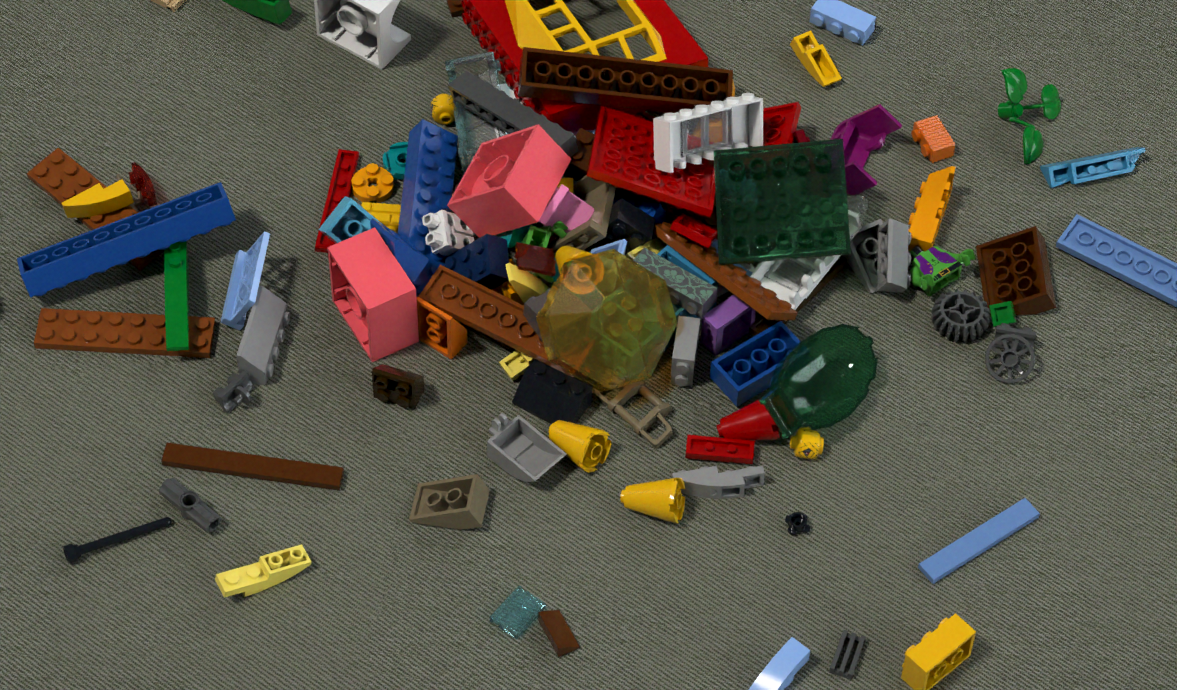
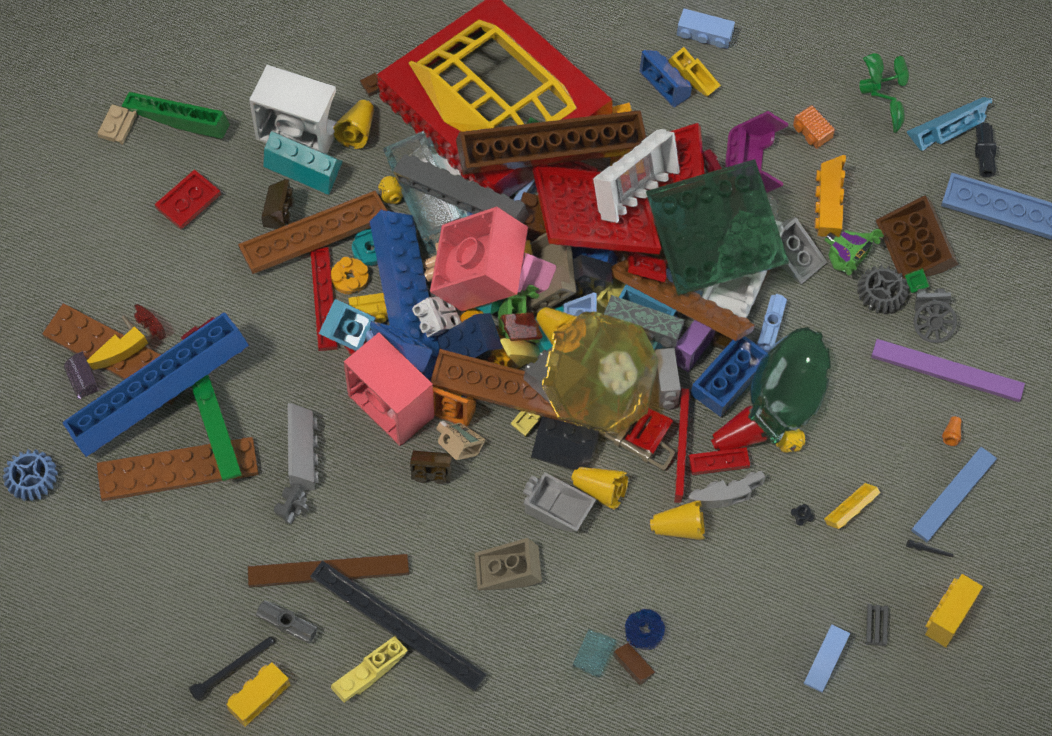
camera: 15 degrees left, 10 degrees up
light blue fence [220,231,270,330] -> none
light grey slope [876,219,911,293] -> none
none -> clear purple brick [64,351,99,400]
none -> red plate [154,169,221,230]
none -> yellow brick [226,662,290,727]
none -> dark orange plate [238,190,387,274]
none -> dark brown slope [261,179,294,229]
none -> teal slope [263,131,343,195]
none -> black plate [310,560,486,692]
none -> yellow cone [333,100,374,149]
none -> tan torso [436,421,485,460]
none -> clear blue plate [624,609,665,650]
none -> red plate [625,406,673,454]
none -> blue slope [640,50,692,108]
none -> red tile [674,388,689,503]
none -> light blue piece [757,294,787,351]
none -> yellow plate [824,483,880,529]
none -> medium lavender tile [871,339,1025,402]
none -> black piece [906,540,953,557]
none -> orange cone [942,416,962,446]
none -> black piece [975,123,996,178]

